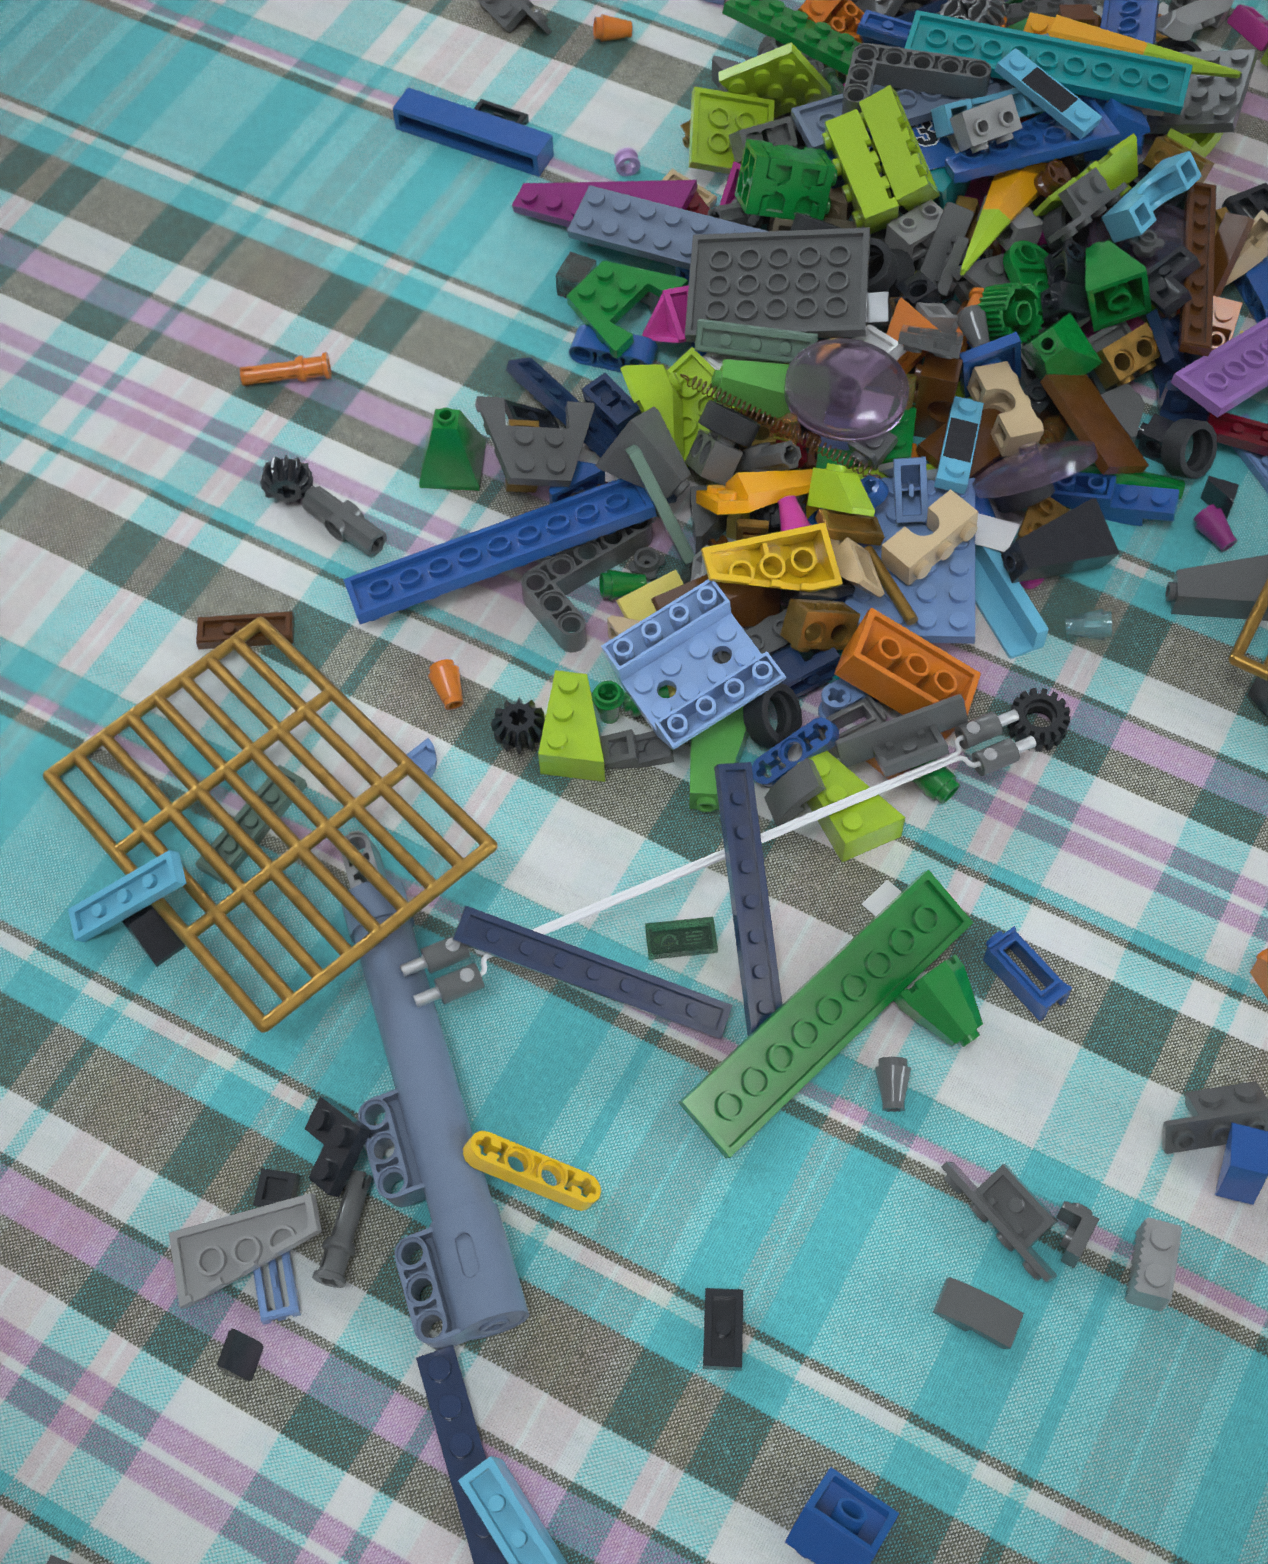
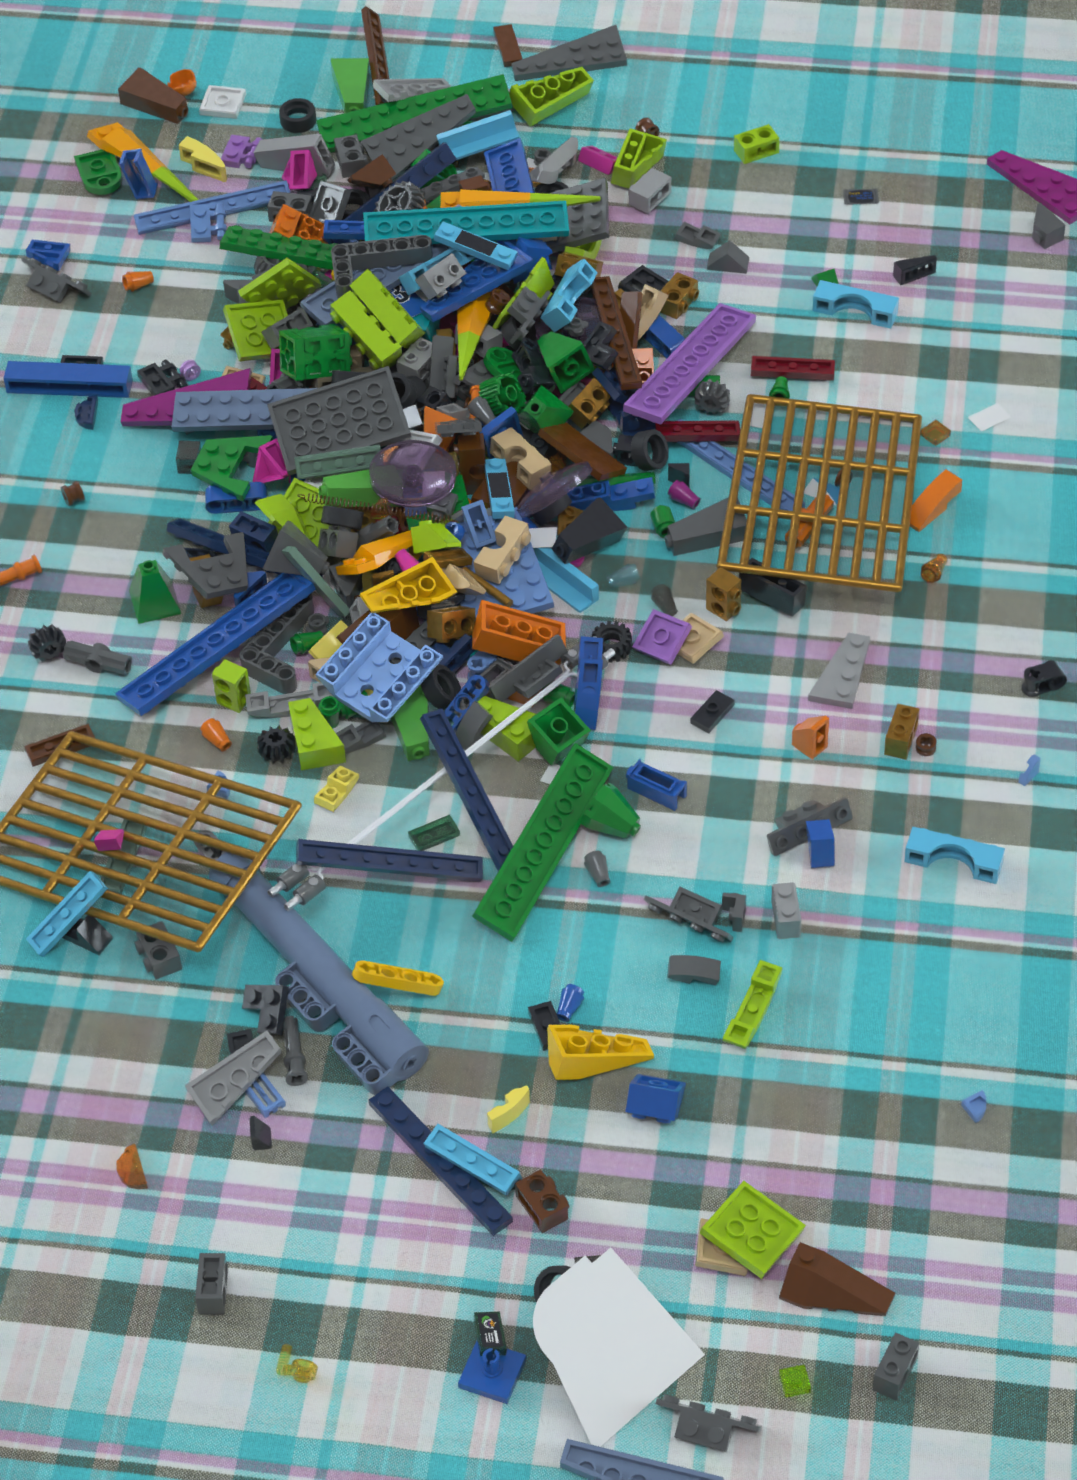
camera: 20 degrees left, 10 degrees down
none -> reddish brown wheel [61,481,85,506]
none -> dark blue tile [74,395,98,430]
none -> dark pink slope [94,829,124,851]
none -> clear orange tile [116,1143,148,1190]
none -> dark grey brick [134,921,182,980]
none -> black plate [137,359,188,396]
none -> lime brick [212,659,251,713]
none -> light grey slope [245,682,334,718]
none -> light yellow slope [314,766,359,812]
none -> light yellow slope [487,1085,530,1134]
none -> green slope [527,698,591,766]
none -> yellow wedge [547,1024,654,1080]
none -> blue cone [556,984,584,1022]
none -> blue slope [574,636,603,730]
none -> medium lavender plate [632,609,692,665]
none -> green brick [650,505,675,538]
none -> clear smoke cone [650,584,678,616]
none -> tan plate [678,613,724,664]
none -> black plate [690,690,735,733]
none -> pearl gold brick [706,567,742,622]
none -> lime slope [722,960,783,1049]

